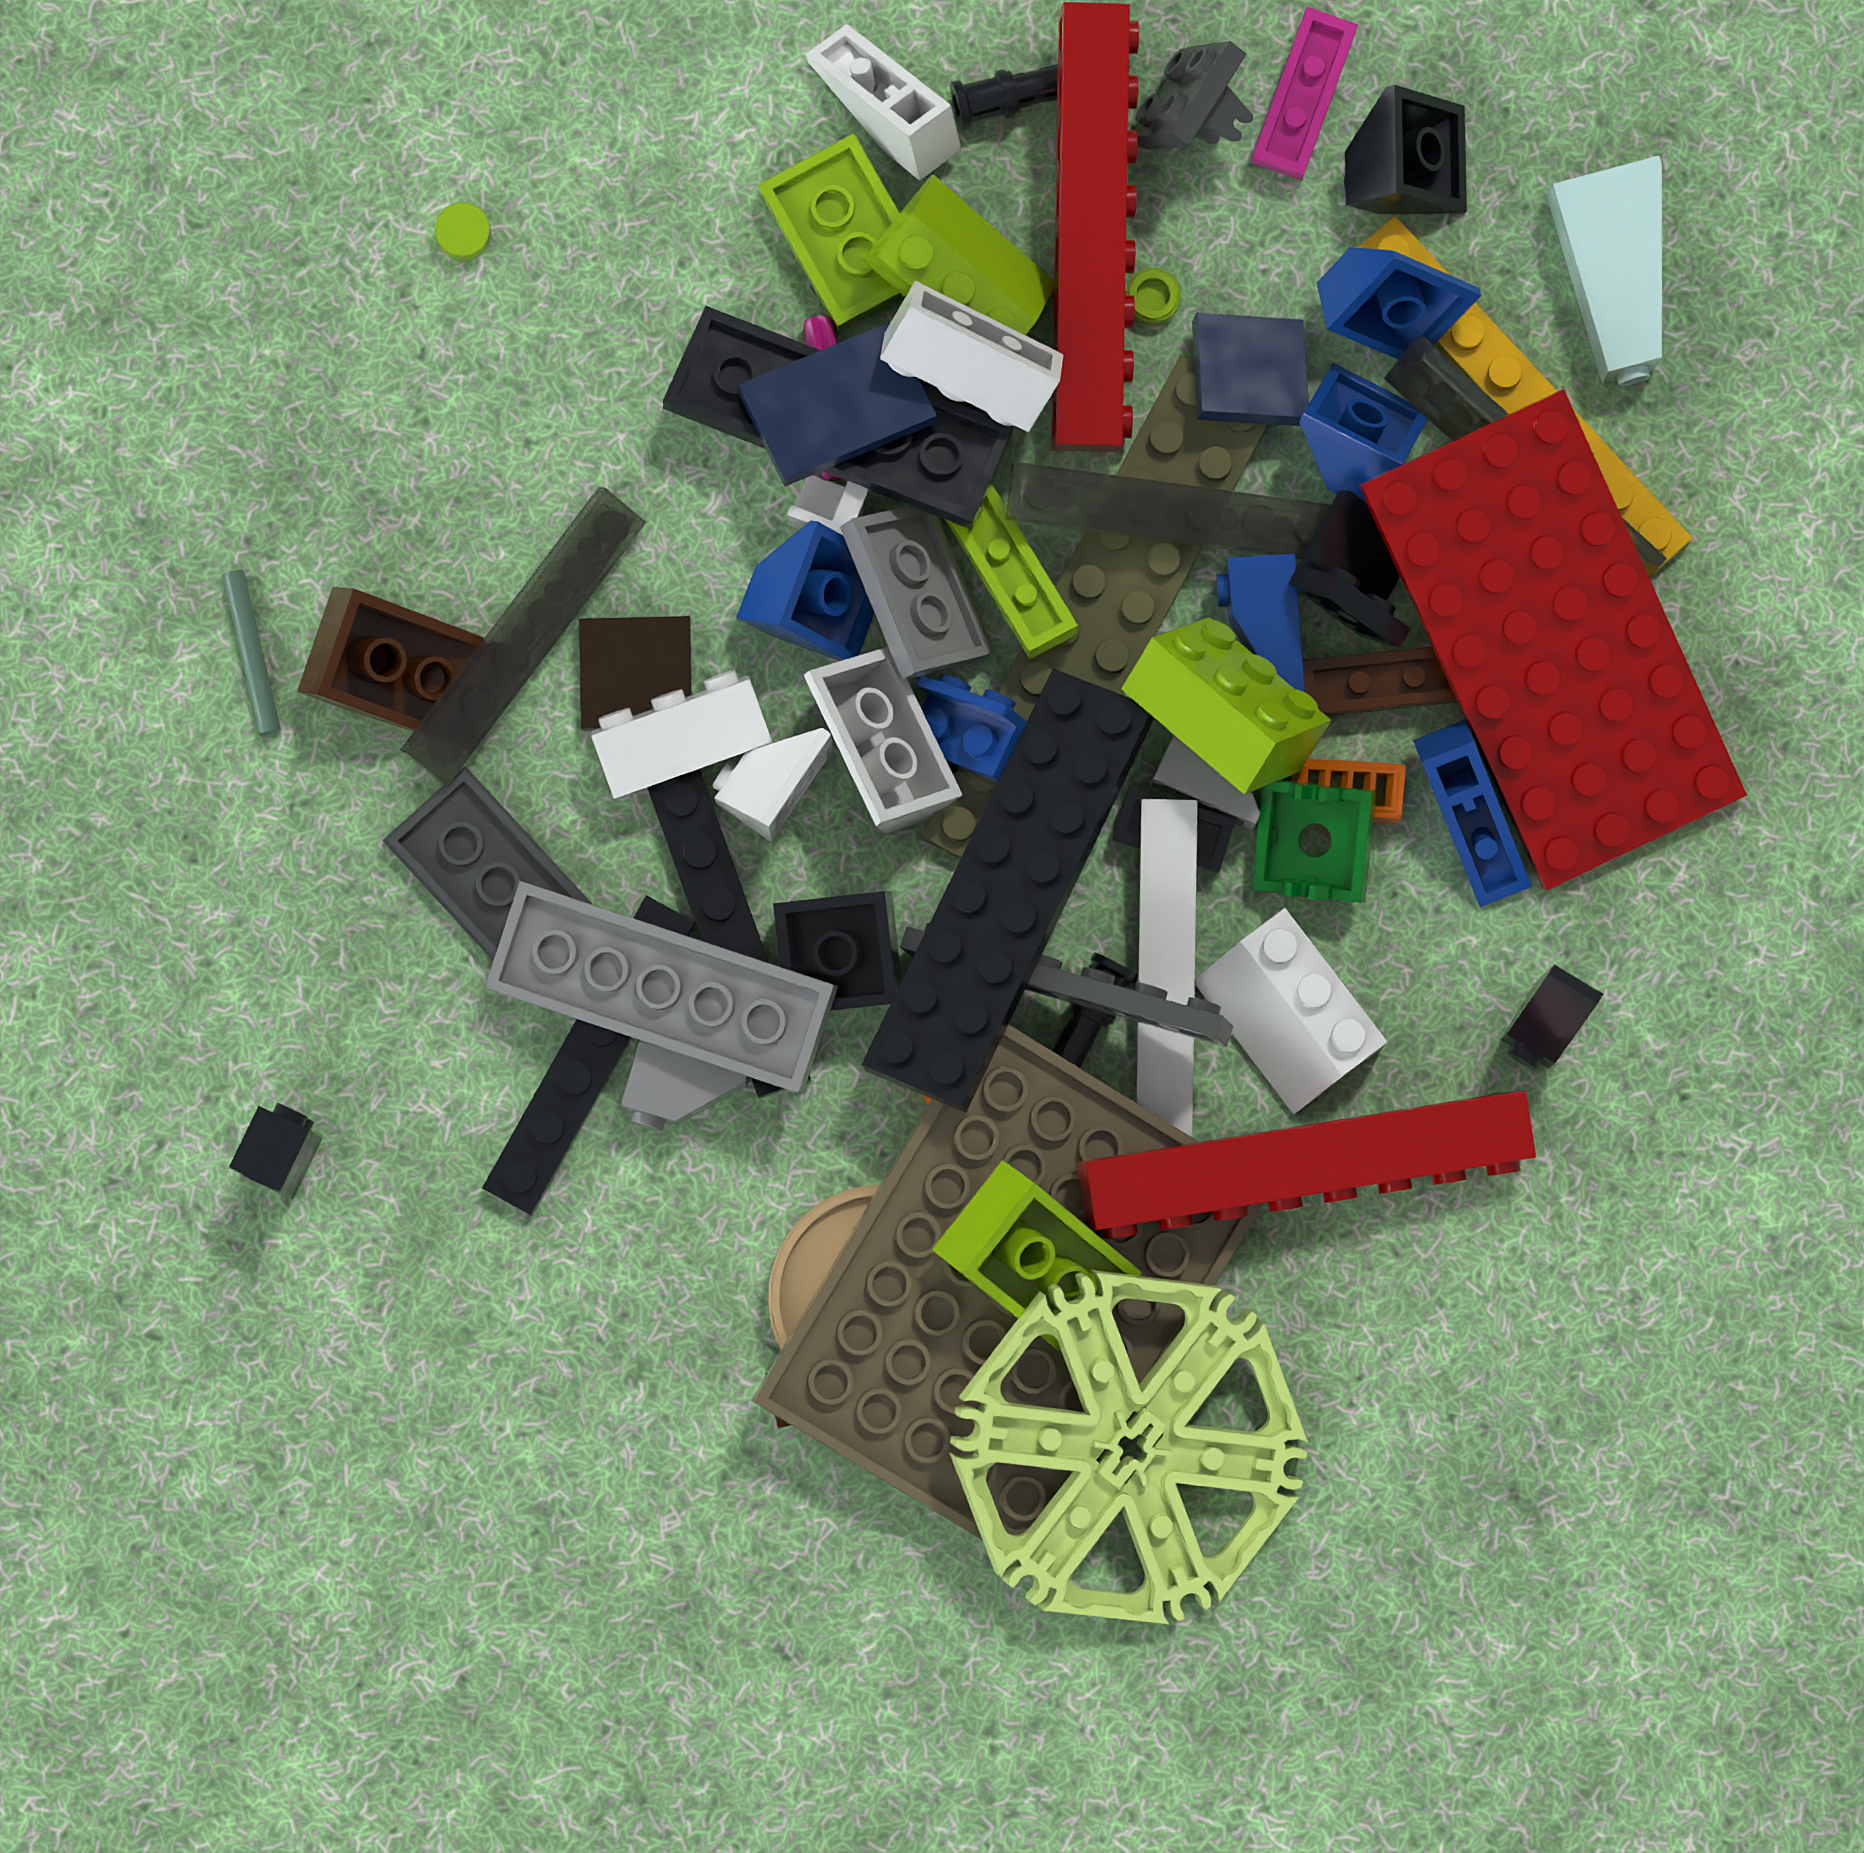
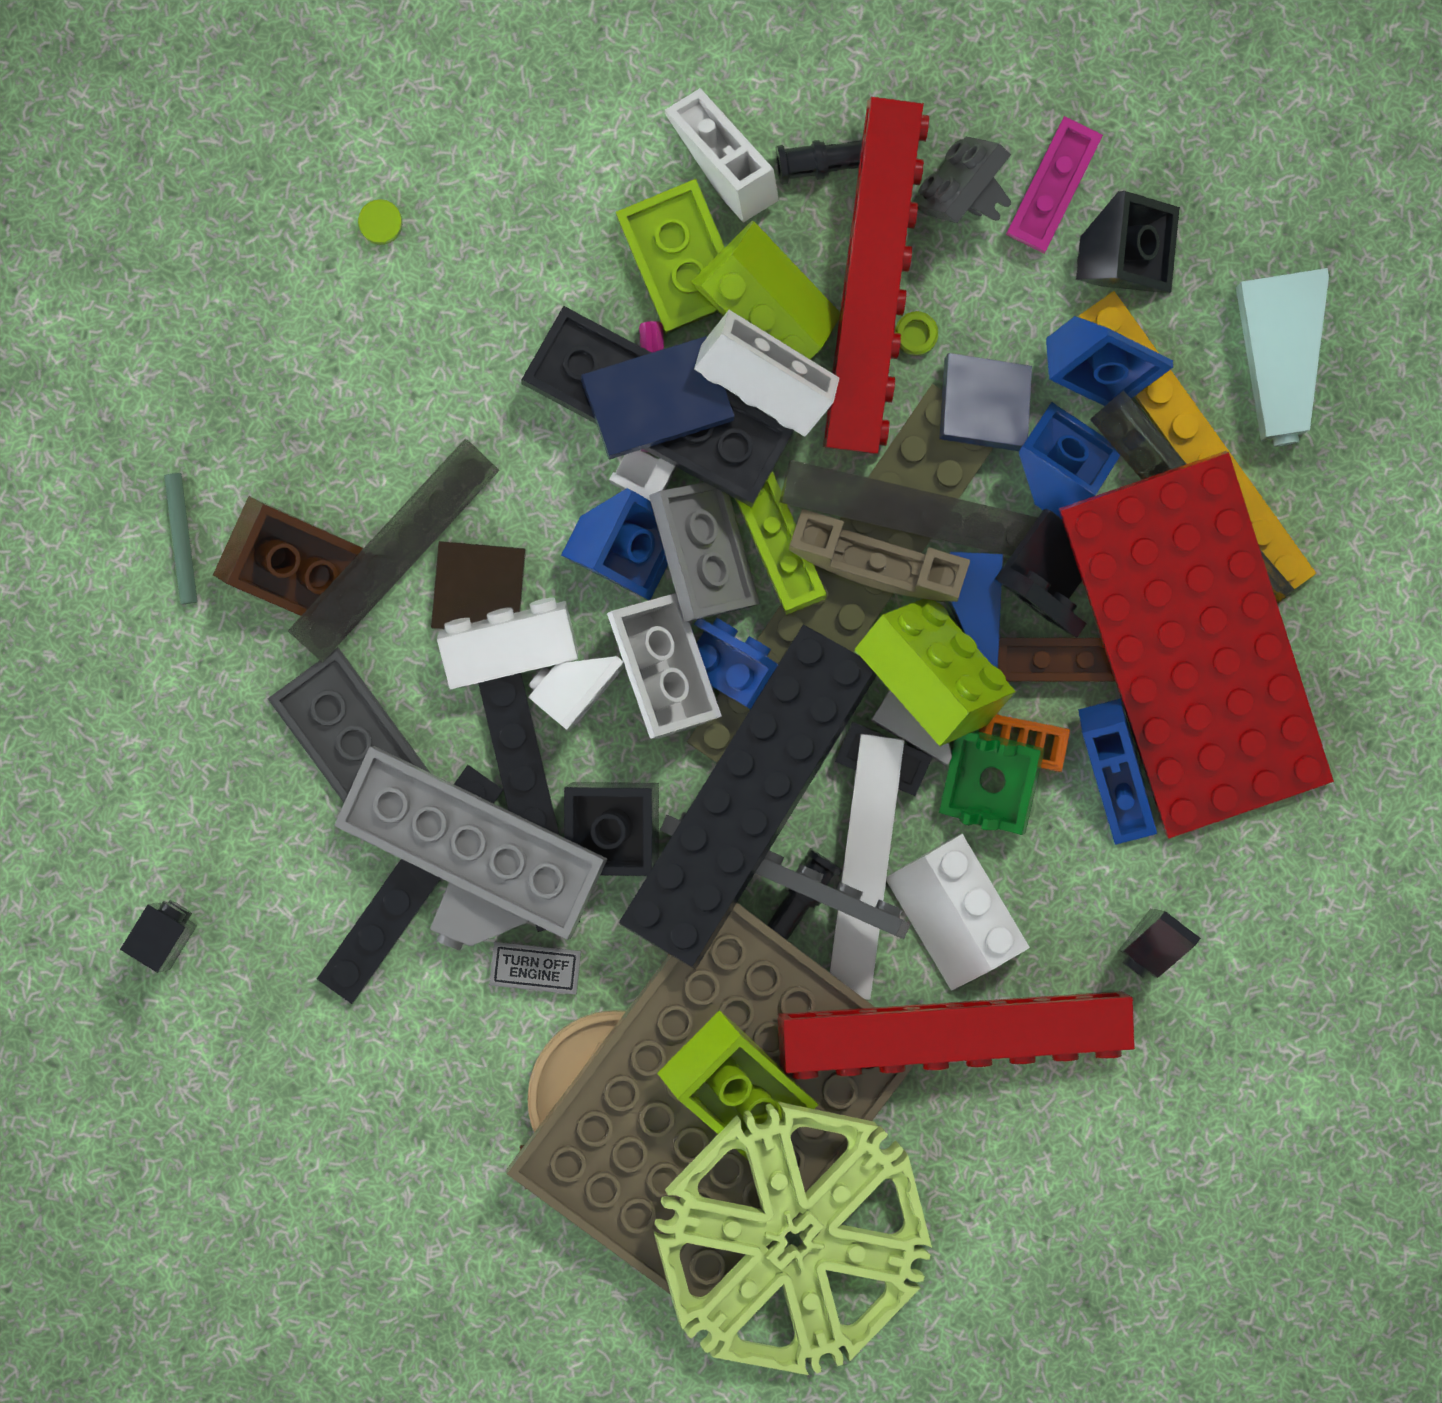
camera: 10 degrees right, 5 degrees up
none -> light grey tile [489,941,581,995]
none -> dark tan slope [789,508,970,602]

